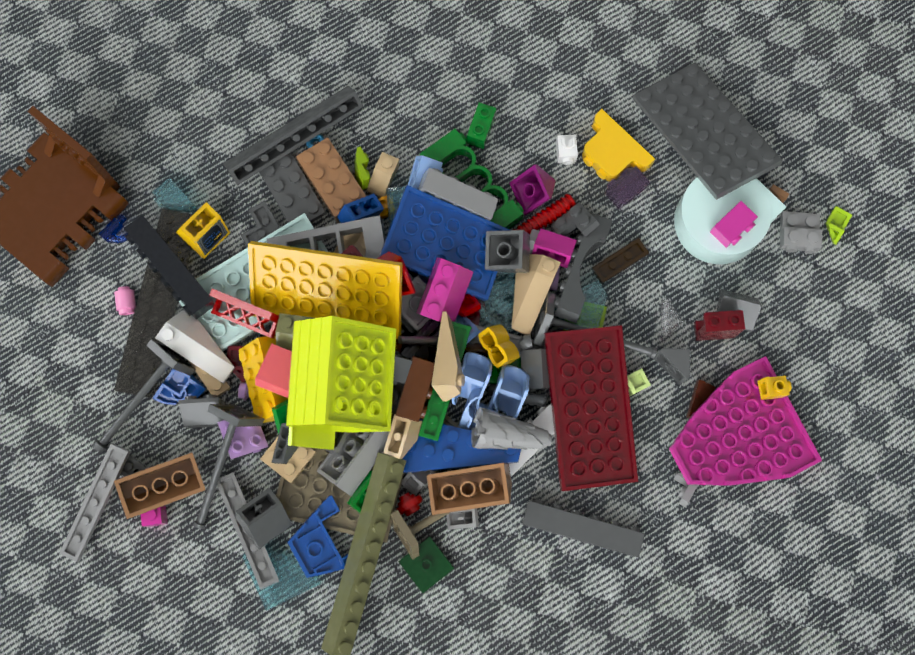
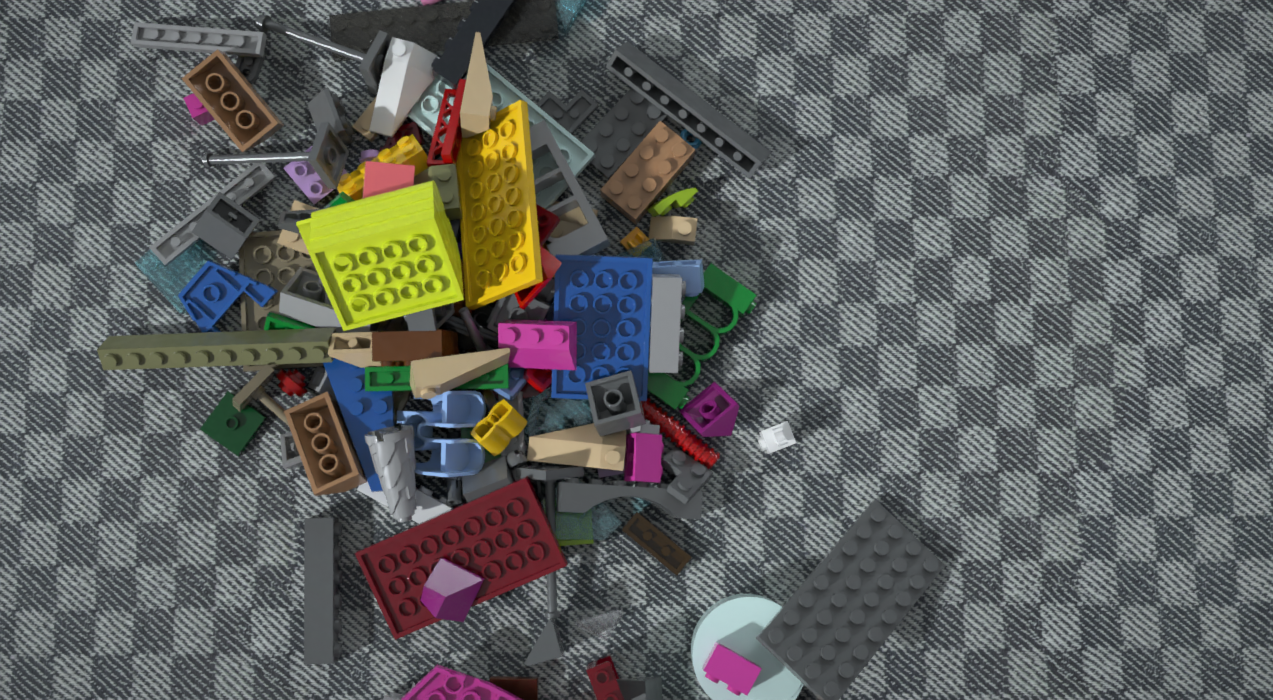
camera: 75 degrees right, 5 degrees up
blue brick [152,369,206,405] -> none
yellow slope [176,202,230,259] -> none
blue brick [337,194,384,223] -> none
green brick [467,103,496,149] -> none
yellow brick [582,109,655,182] -> none
clear purple brick [605,166,650,210] -> none
yellowish green bracket [627,368,651,397] -> none
none -> magenta slope [421,557,484,622]
none -> tan wedge [460,32,497,138]

